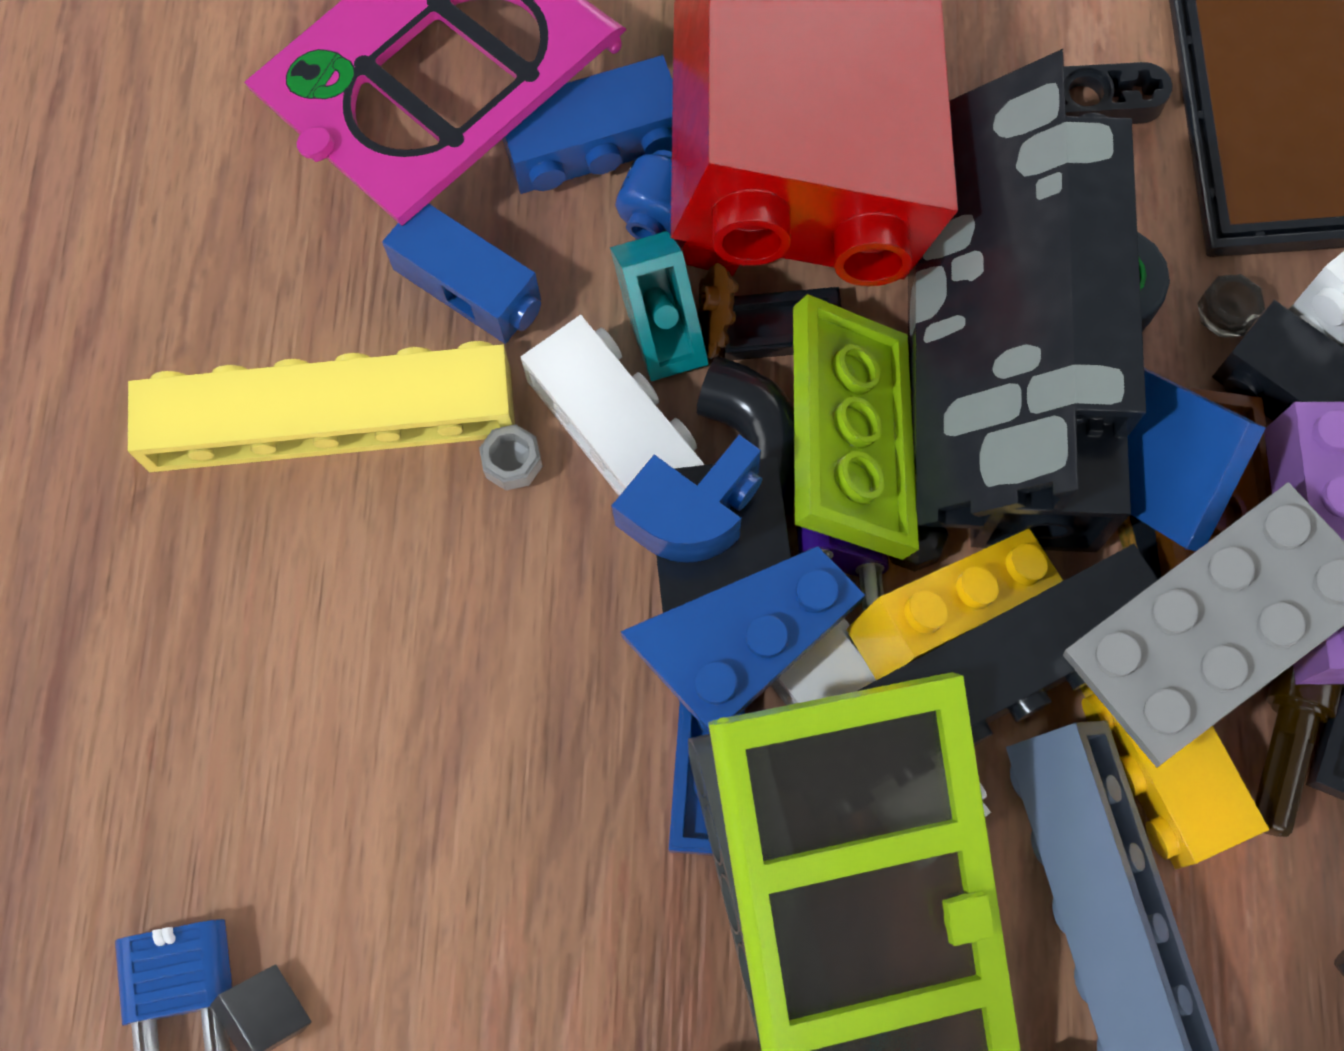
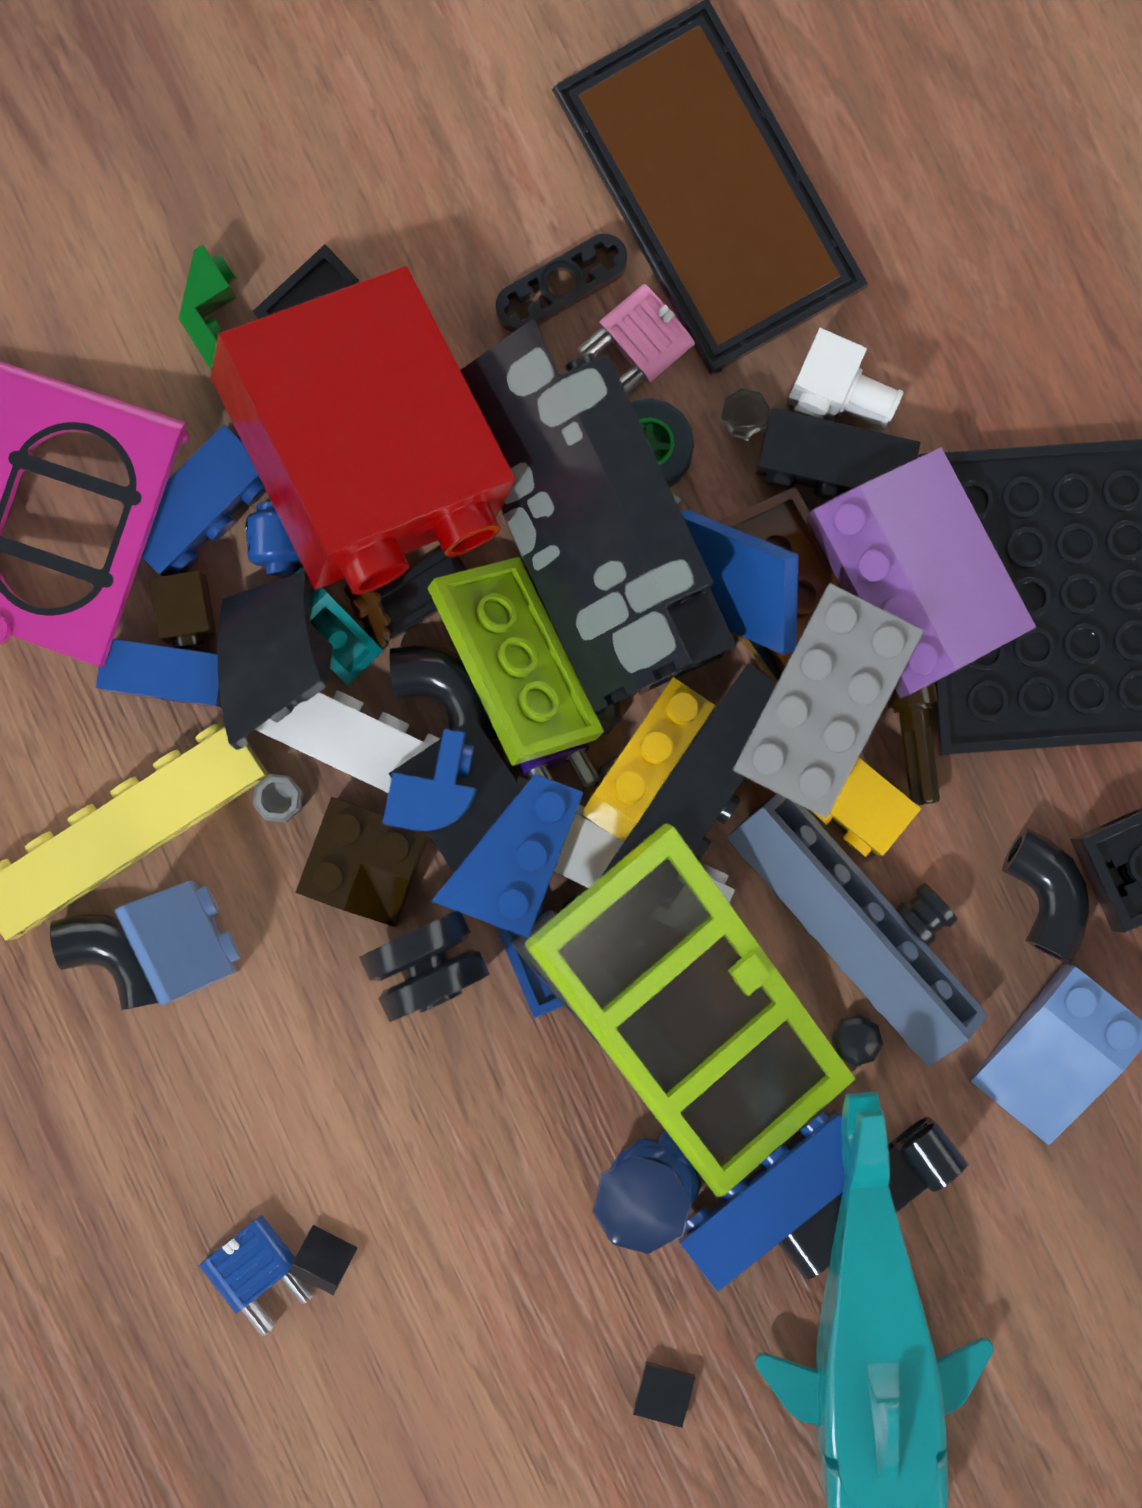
camera: 30 degrees left, 15 degrees up
none -> black cylinder [50,915,159,1010]
none -> medium blue slope [115,881,242,1006]
none -> dark brown brick [149,570,216,649]
none -> black slope [218,571,333,750]
none -> dark brown slope [295,797,429,927]
none -> black wheel [359,911,490,1022]
none -> bright pink piece [577,284,695,394]
none -> black wheel [895,883,958,946]

